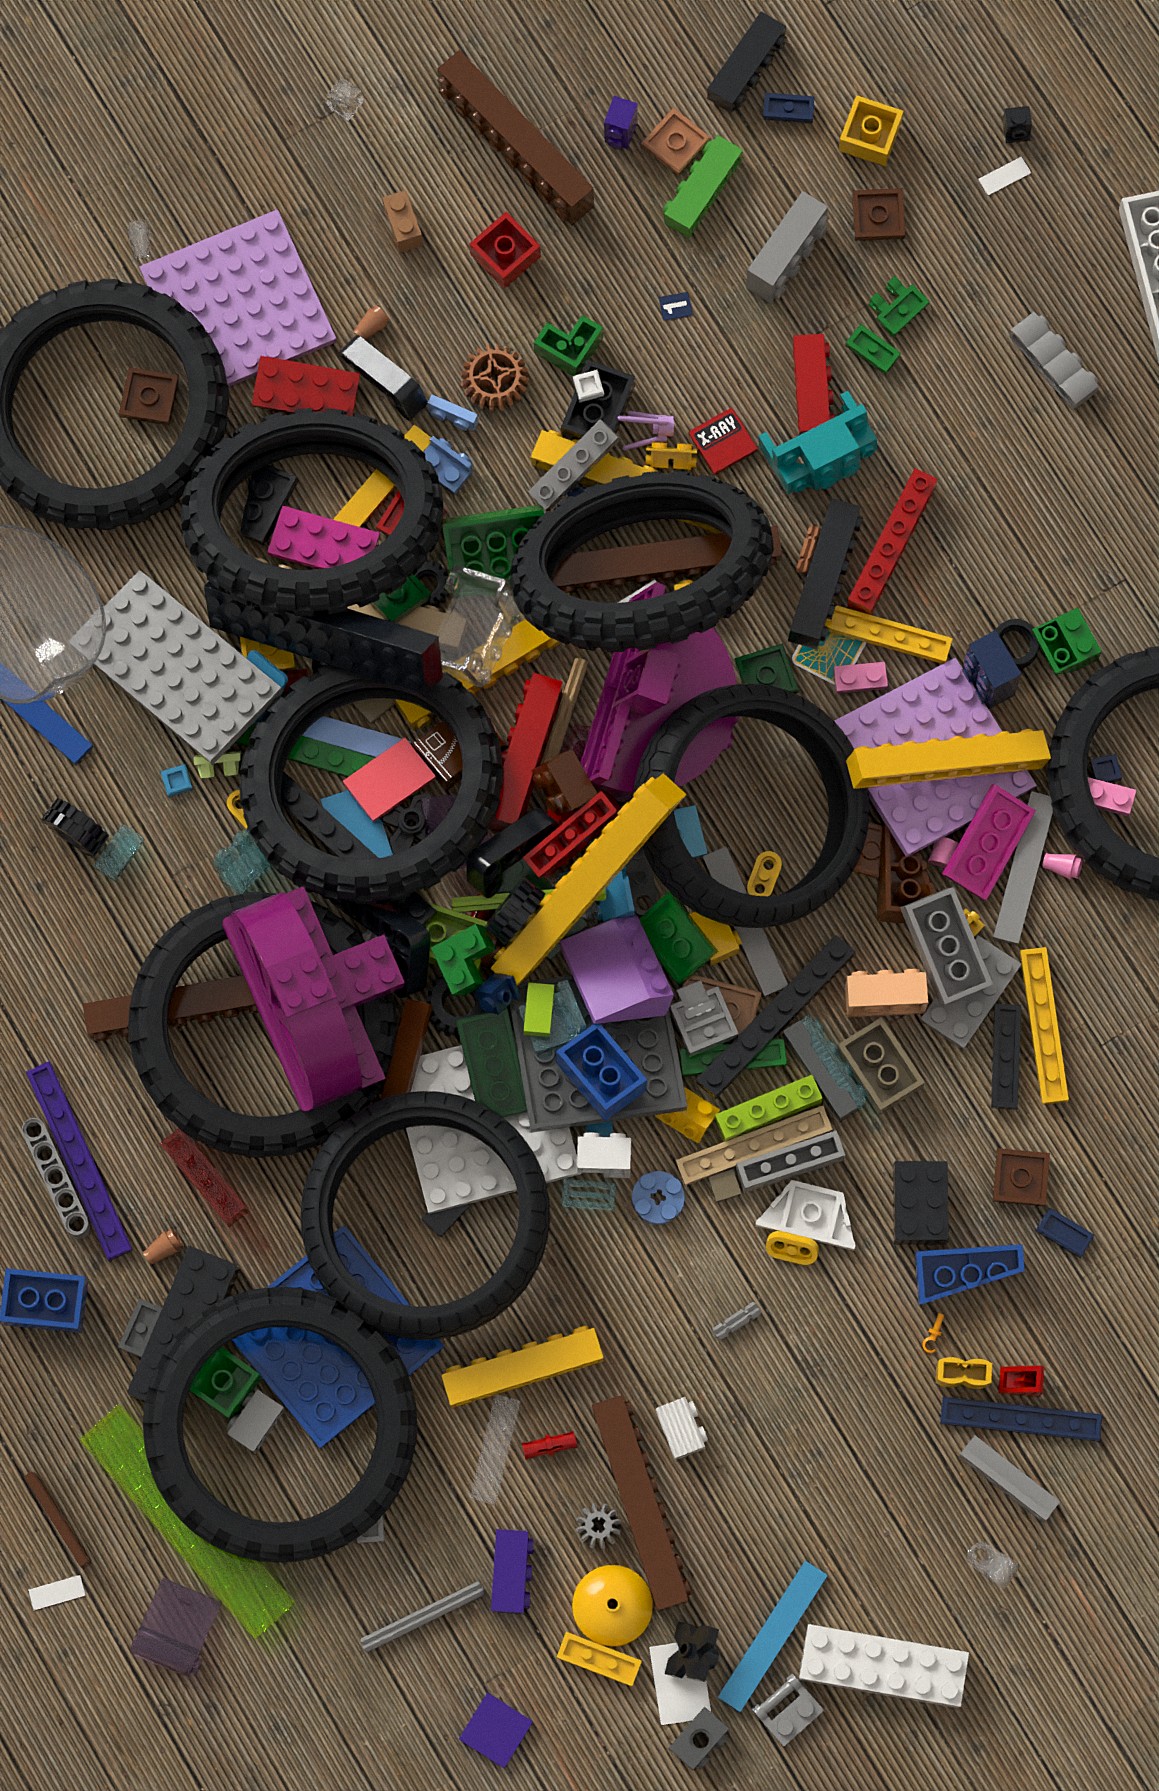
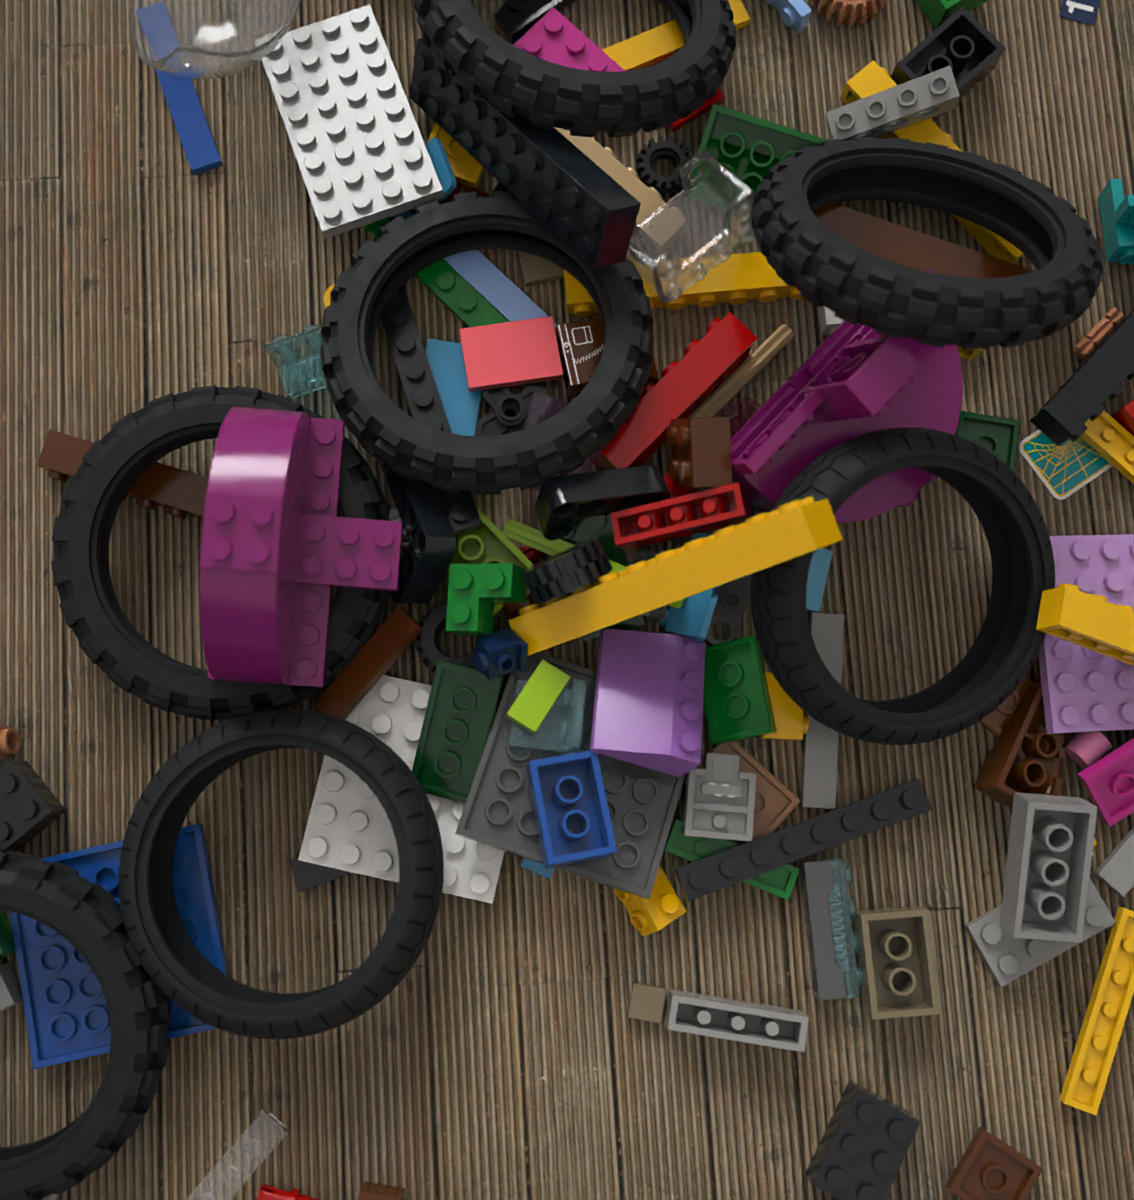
camera: 25 degrees right, 5 degrees up
black bush [41,798,109,858] -> none
clear light blue plate [93,824,145,882] -> none
clear red brick [159,1128,249,1228] -> none
dark azure tile [161,764,193,797] -> none
yellowish green hips [193,748,242,778] -> none
dark green plate [371,574,431,623] -> none
medium blue bracket [424,436,473,496] -> none
yellow brick [441,1326,604,1408] -> none
clear light blue tile [561,1179,616,1210] -> none
white tile [573,370,604,402] -> none
white brick [577,1133,631,1178] -> none
lavender plant [618,411,674,451] -> none
medium blue plate [632,1171,685,1225] -> none
yellow hinge [646,442,697,470] -> none
tan plate [676,1105,833,1186] -> none
red tile [688,407,758,476] -> none
light grey axle [712,1302,761,1340] -> none
lime brick [715,1075,822,1142] -> none
yellow plate [747,851,782,896] -> none
white wing [755,1180,855,1251] -> none
yellow plate [765,1231,819,1265] -> none
bright pink plate [833,662,888,694] -> none
light nougat brick [845,969,928,1017] -> none
black plate [991,1004,1021,1110] -> none

